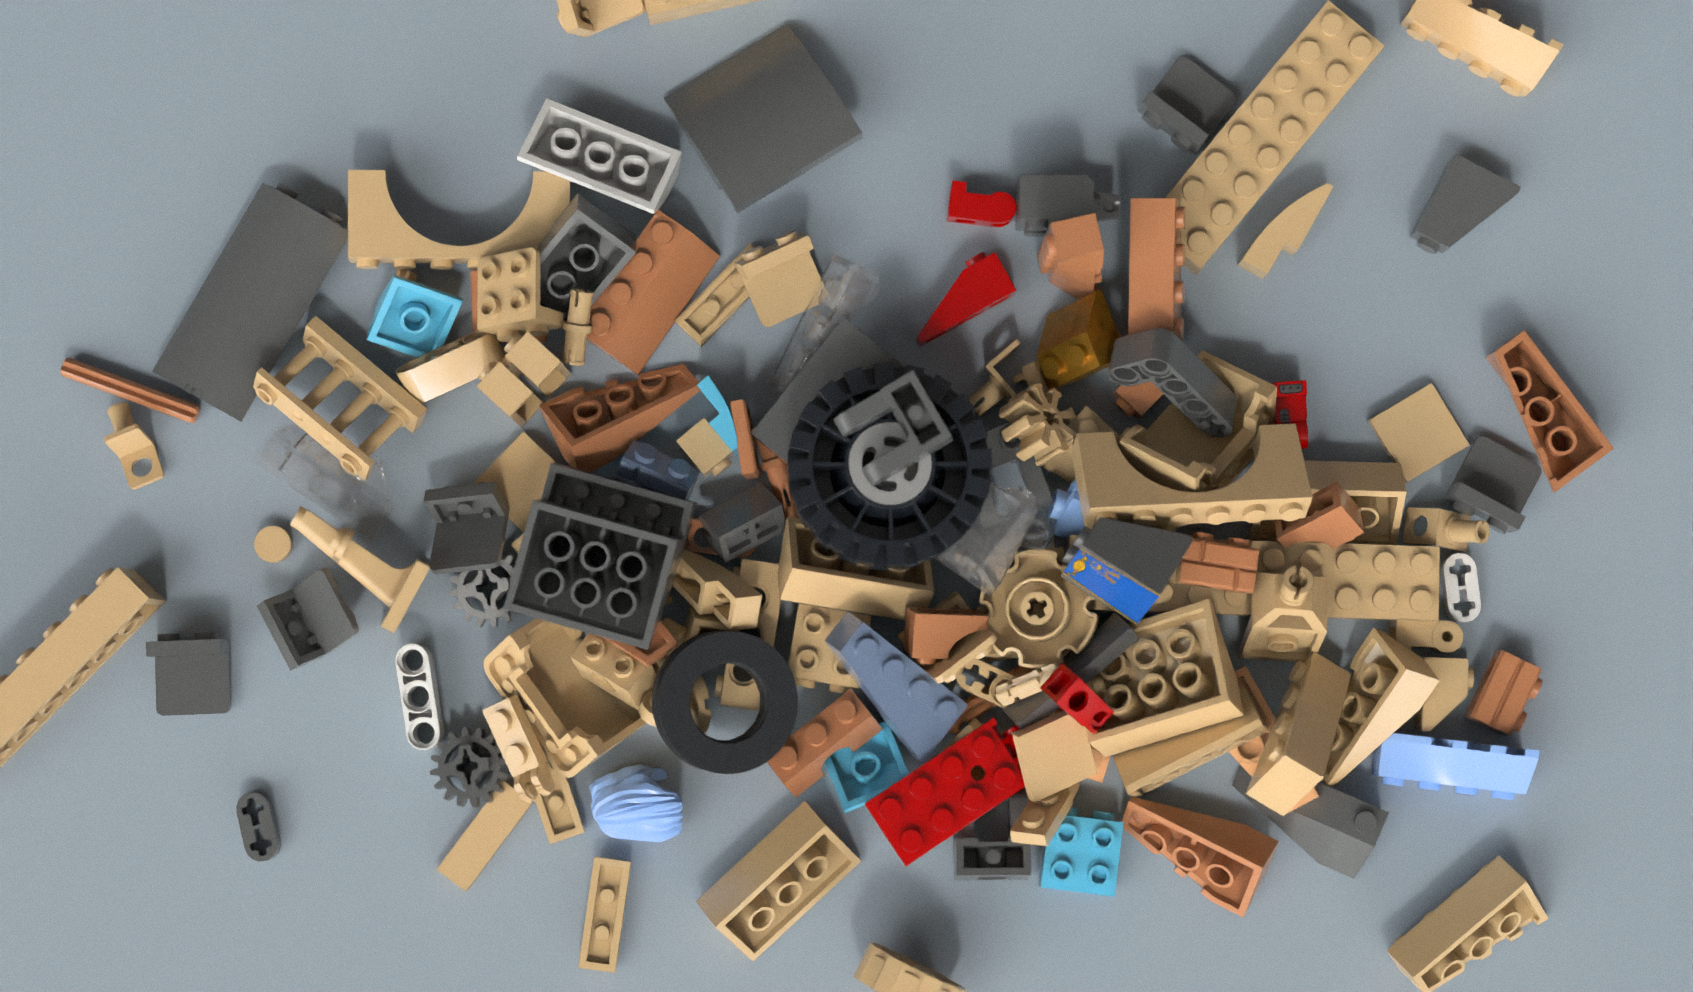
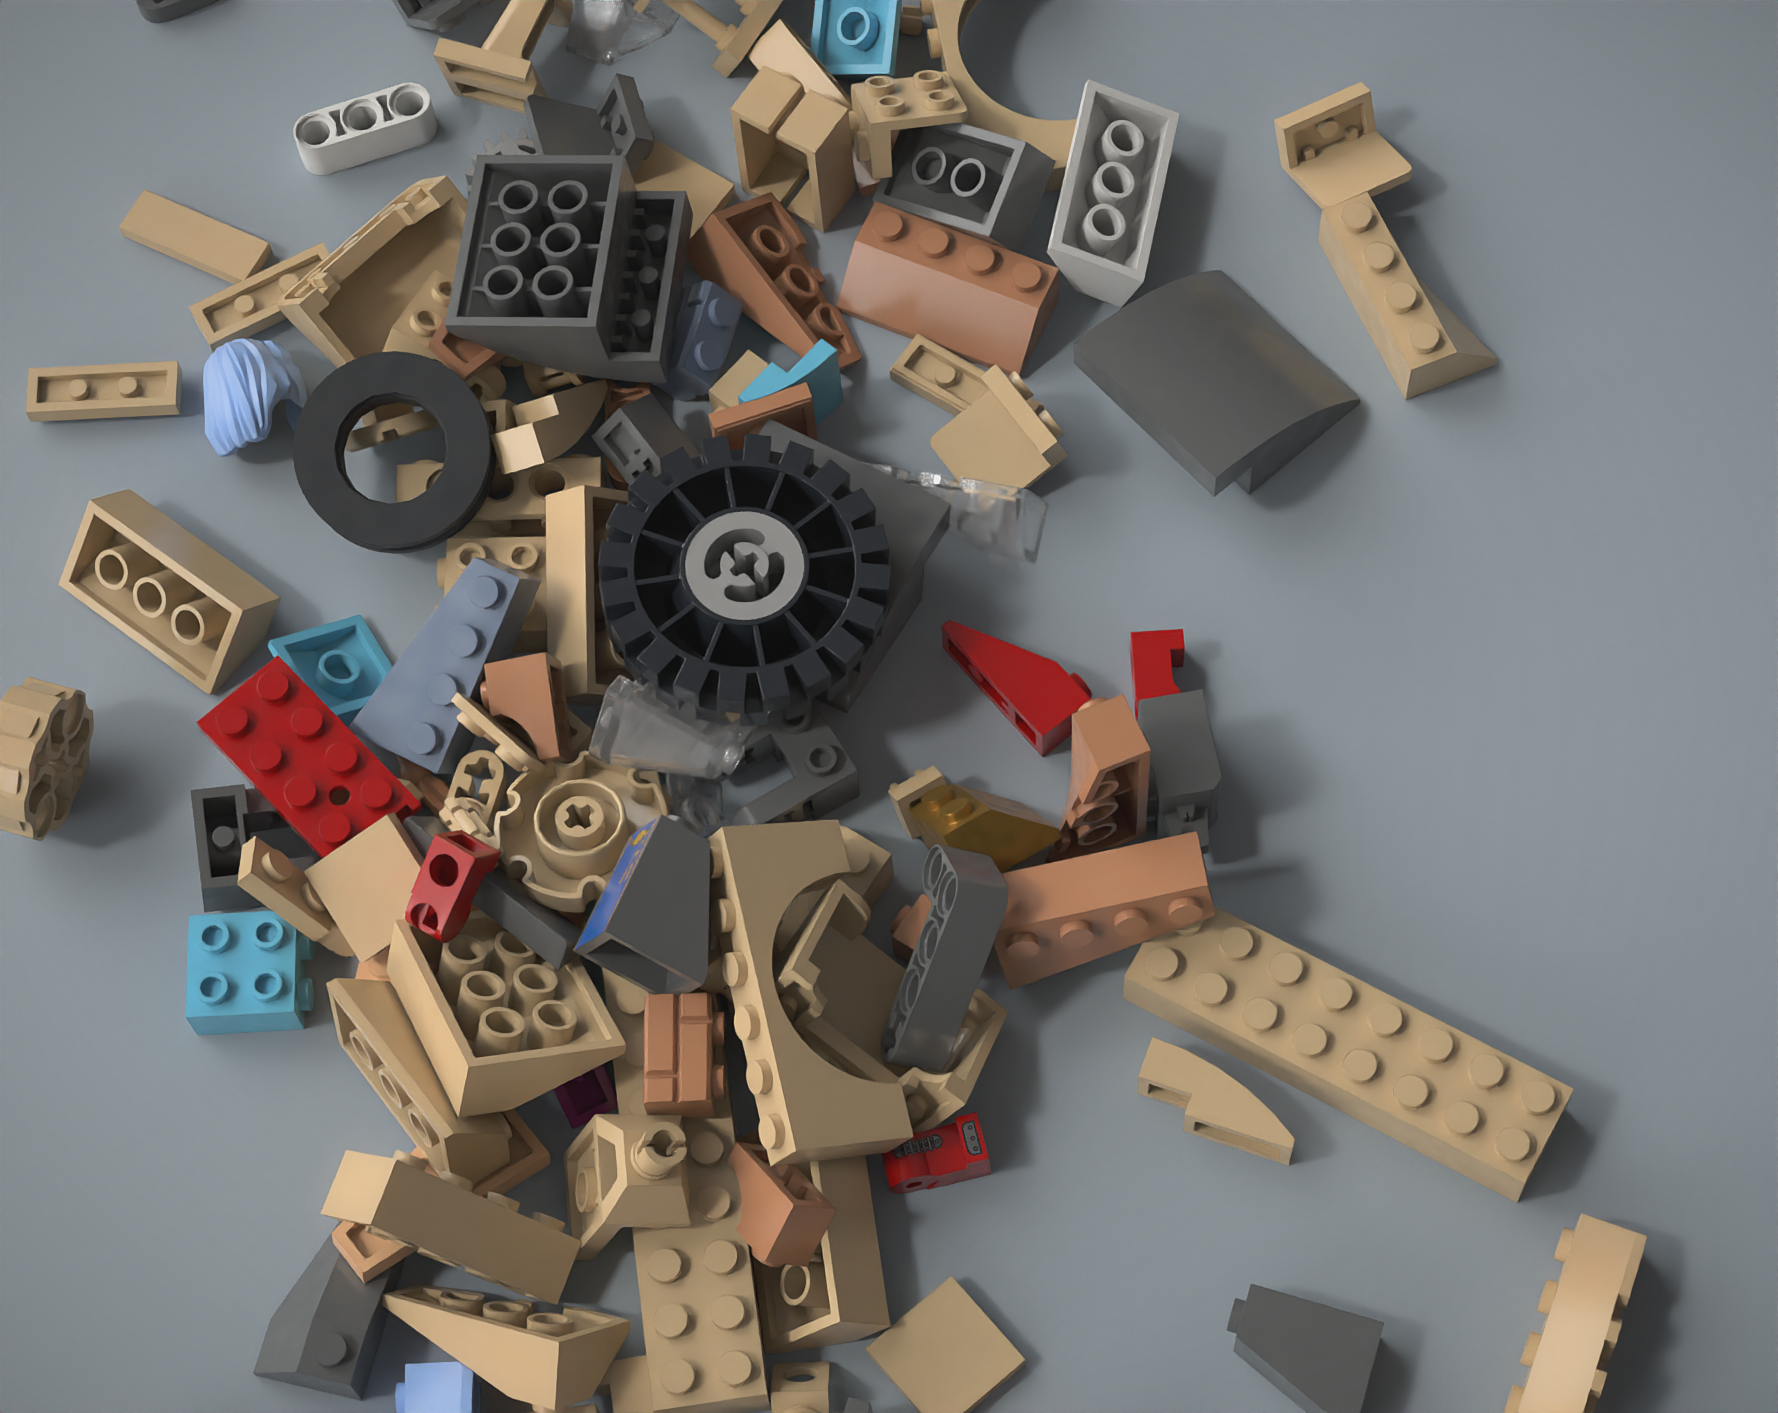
camera: 85 degrees right, 20 degrees down
dark grey gear [430,727,511,807] -> none
tan hinge [482,694,555,803] -> none
tan pin [561,288,594,366] -> none
nougat arch [767,689,883,797] -> none
dark grey brick [834,370,953,486] -> none
tan bracket [967,339,1021,418] -> none
tan gear [999,383,1078,466] -> none
nougat wedge [1121,796,1279,917] -> none
dark grey bracket [1138,56,1237,154] -> none

